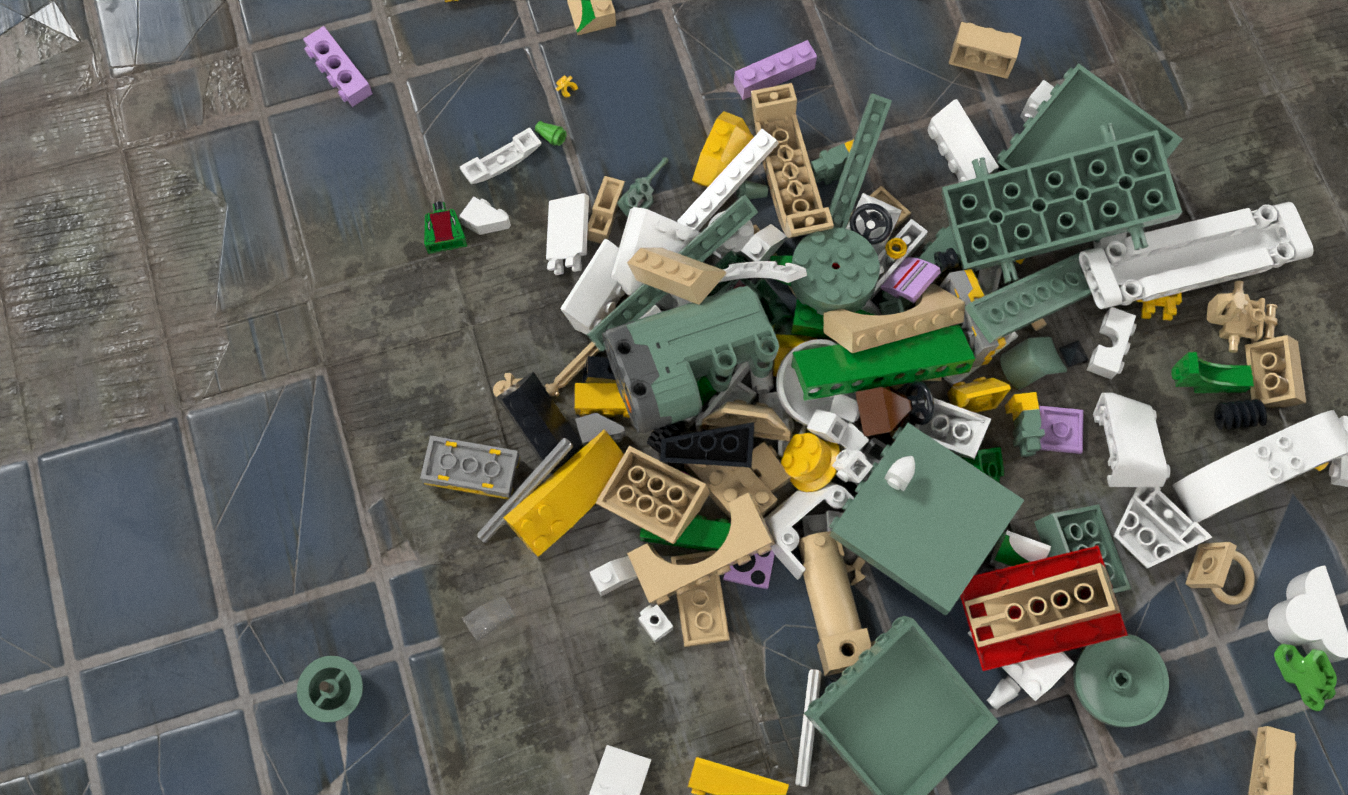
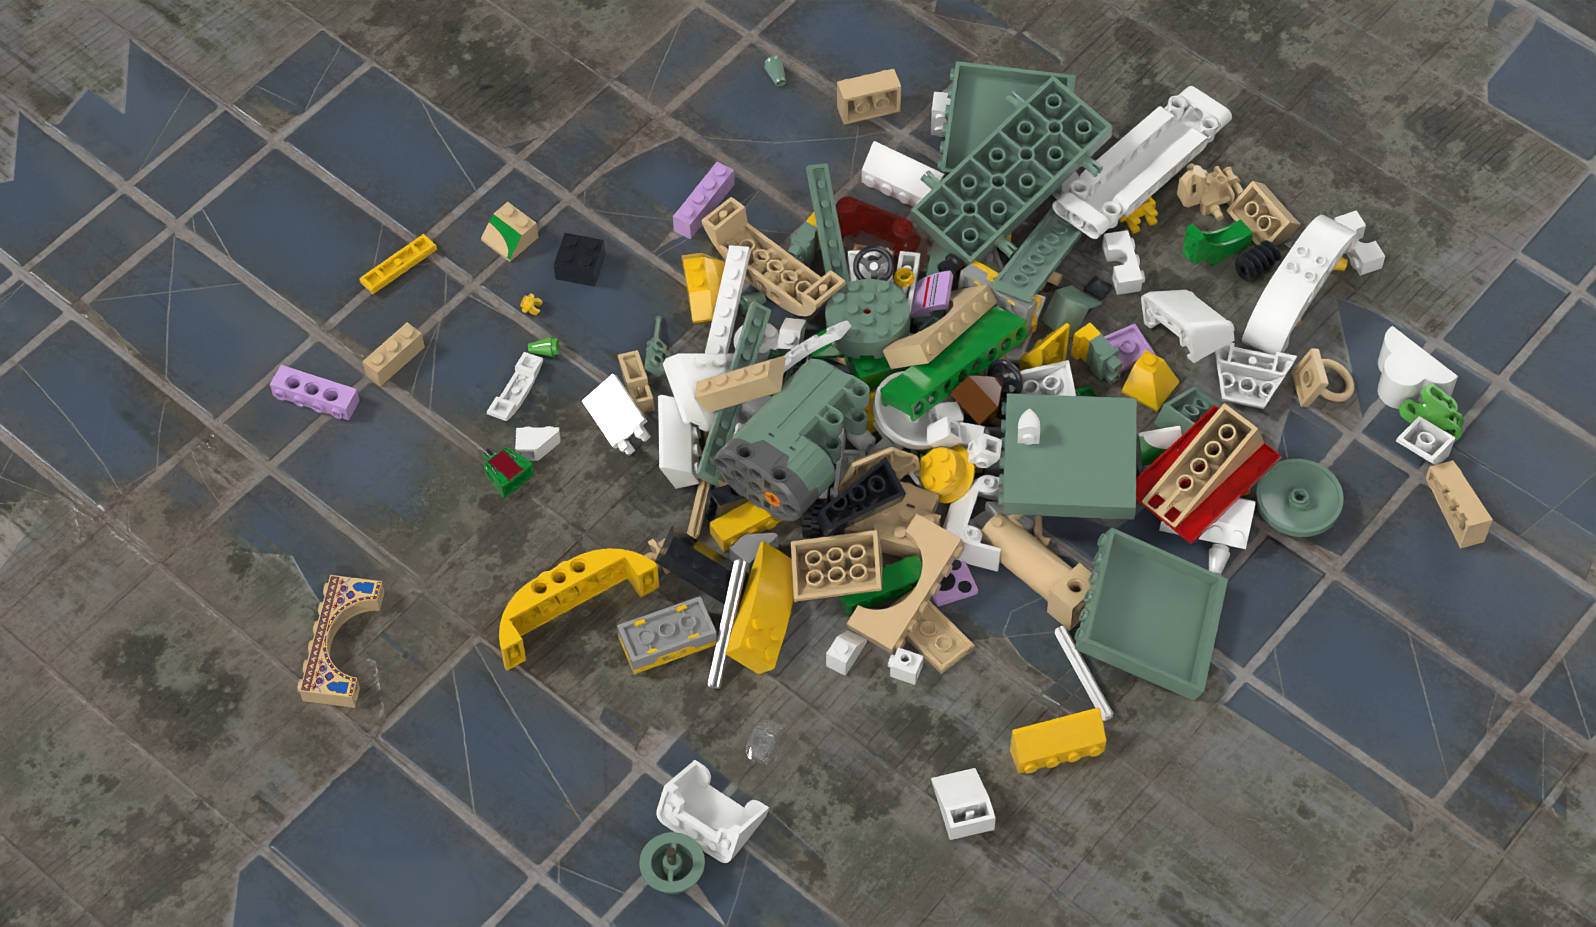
camera: 30 degrees left, 15 degrees down
none -> arch [298,575,385,708]
none -> tan brick [362,322,425,387]
none -> yellow slope [499,548,659,671]
none -> black brick [554,233,606,287]
none -> white windscreen [656,760,769,863]
none -> clear red windscreen [835,196,921,264]
none -> yellow slope [1122,350,1180,412]
none -> white slope [1396,416,1455,465]

